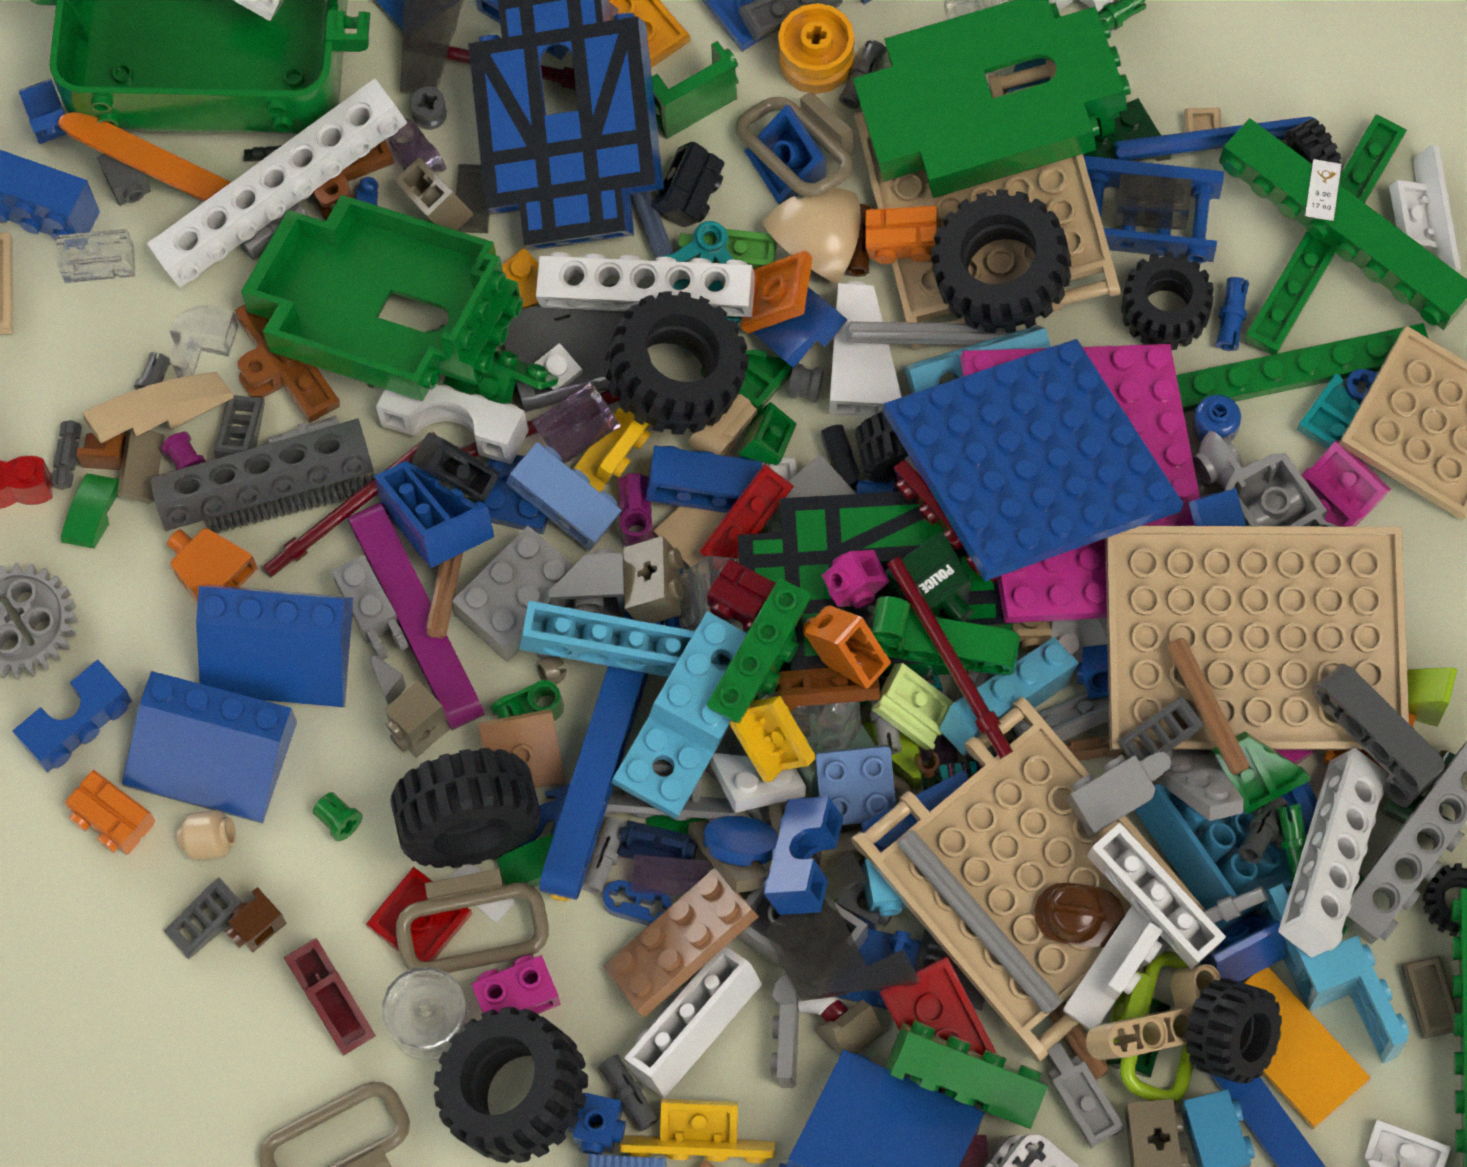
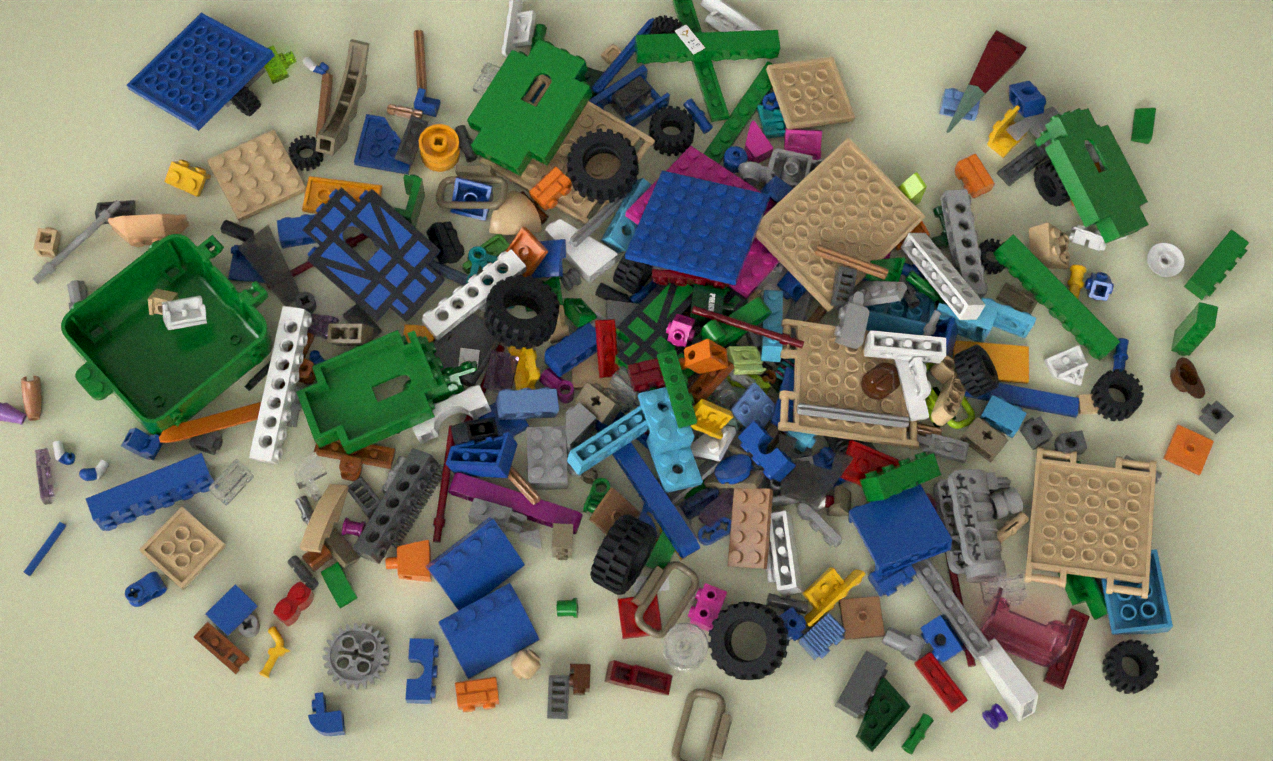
camera: 55 degrees left, 0 degrees up
dark grey beam [1313,664,1445,808] -> none
none -> dark pink slope [744,120,774,163]

